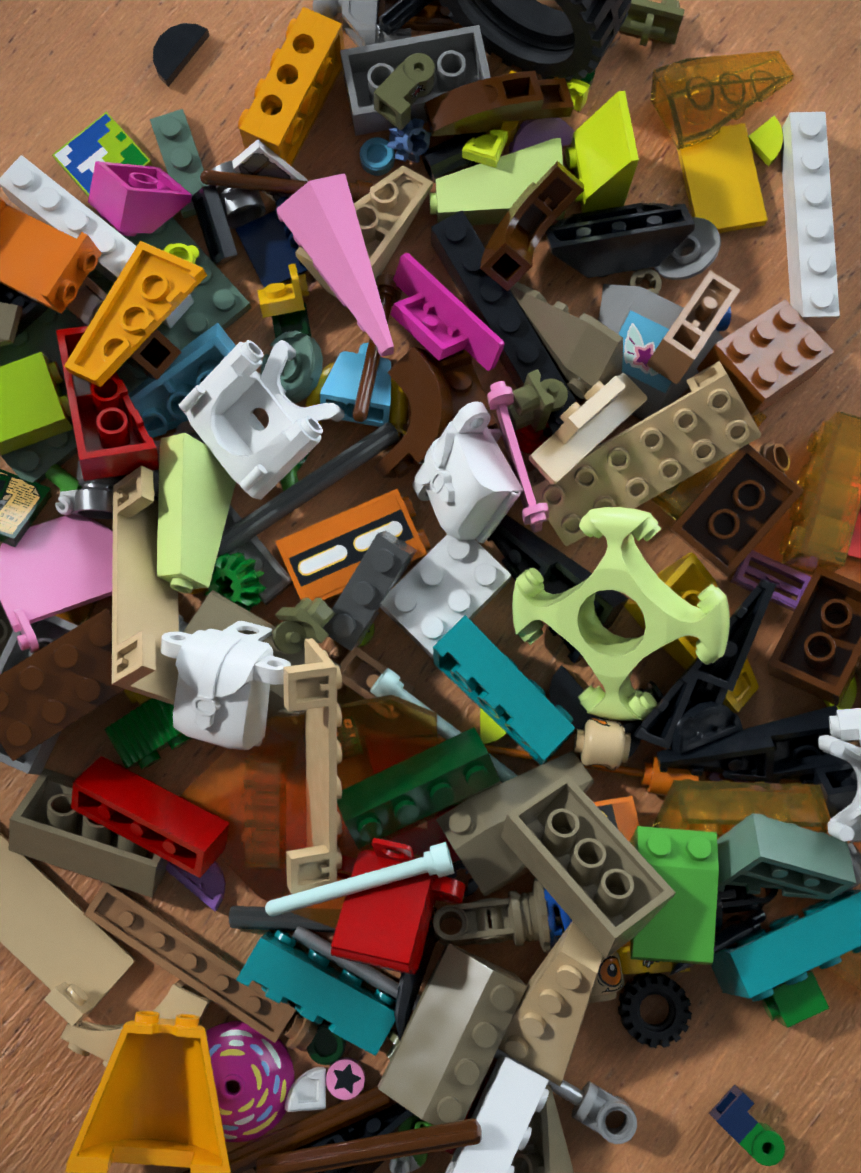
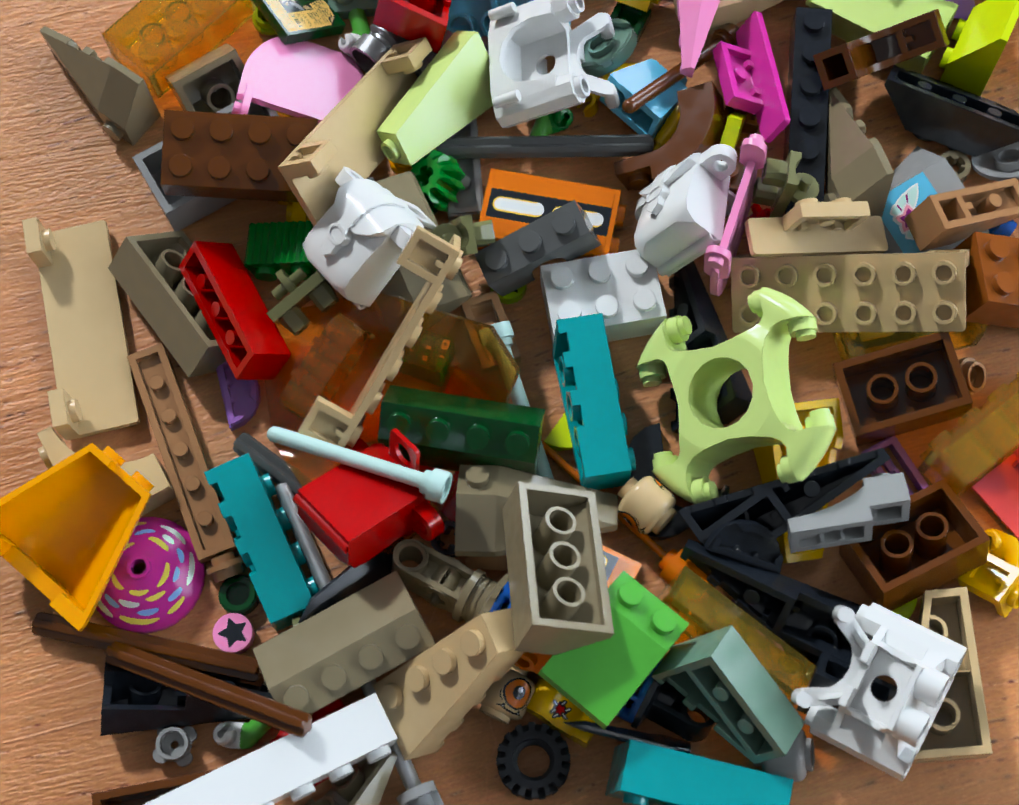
camera: 40 degrees right, 10 degrees down
white tile [285,1067,326,1112] -> none
none -> olive hips [266,268,339,335]
none -> neon yellow tile [720,112,746,149]
none -> light grey slope [788,472,911,553]

